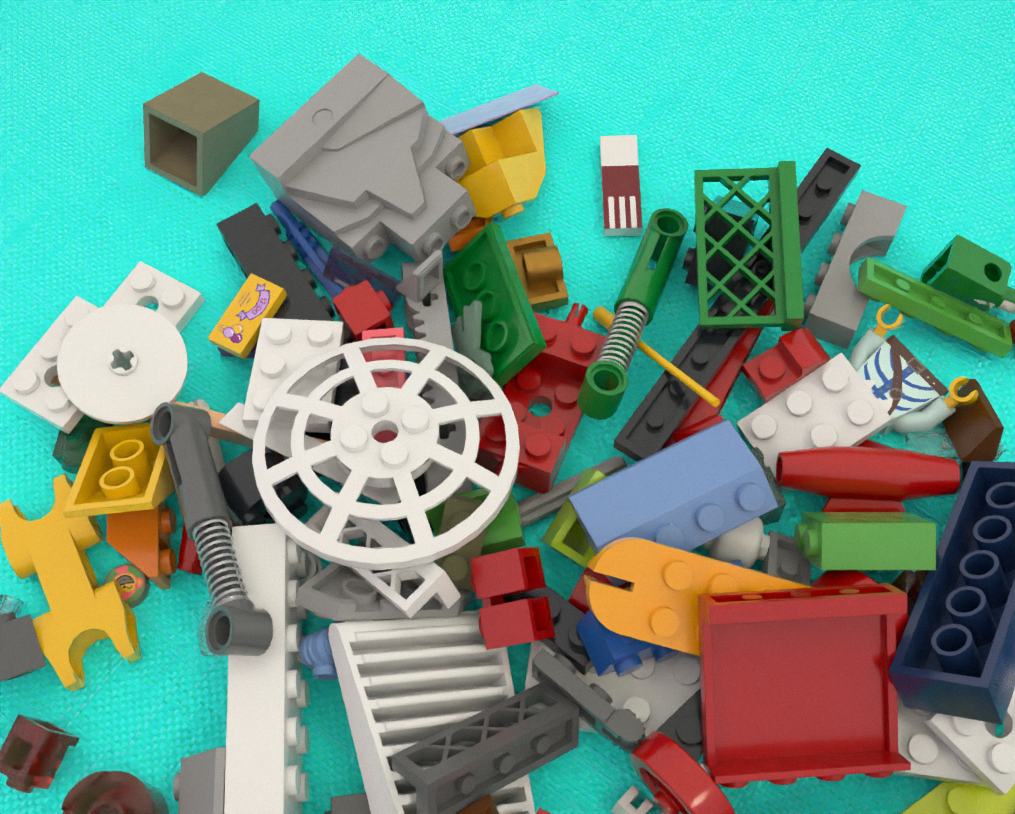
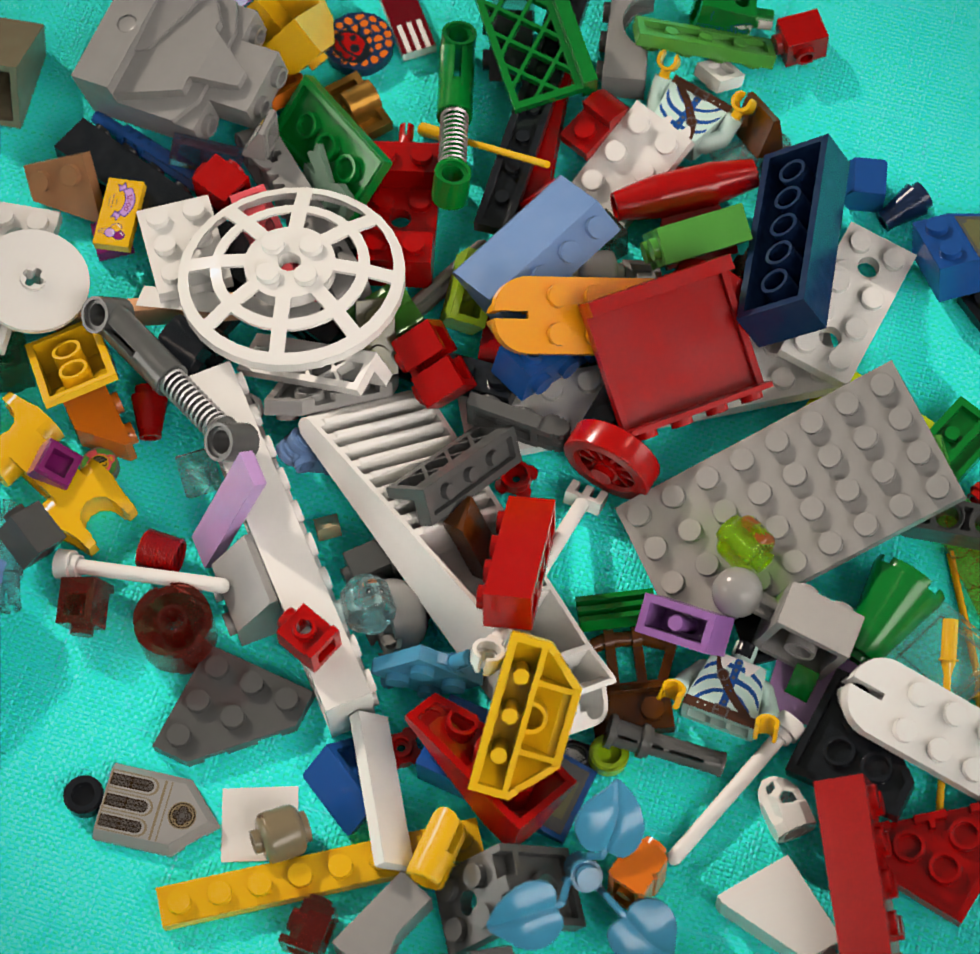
camera: 20 degrees left, 0 degrees up
none -> medium nougat wing [23,151,103,223]
none -> magenta slope [26,438,83,490]
none -> white piece [52,548,230,593]
none -> red piece [135,528,187,572]
none -> lavender tile [191,451,267,569]
none -> tan piece [313,514,342,542]
none -> tile [326,12,394,77]
none -> red plate [495,461,538,497]
none -> white plate [693,59,745,93]

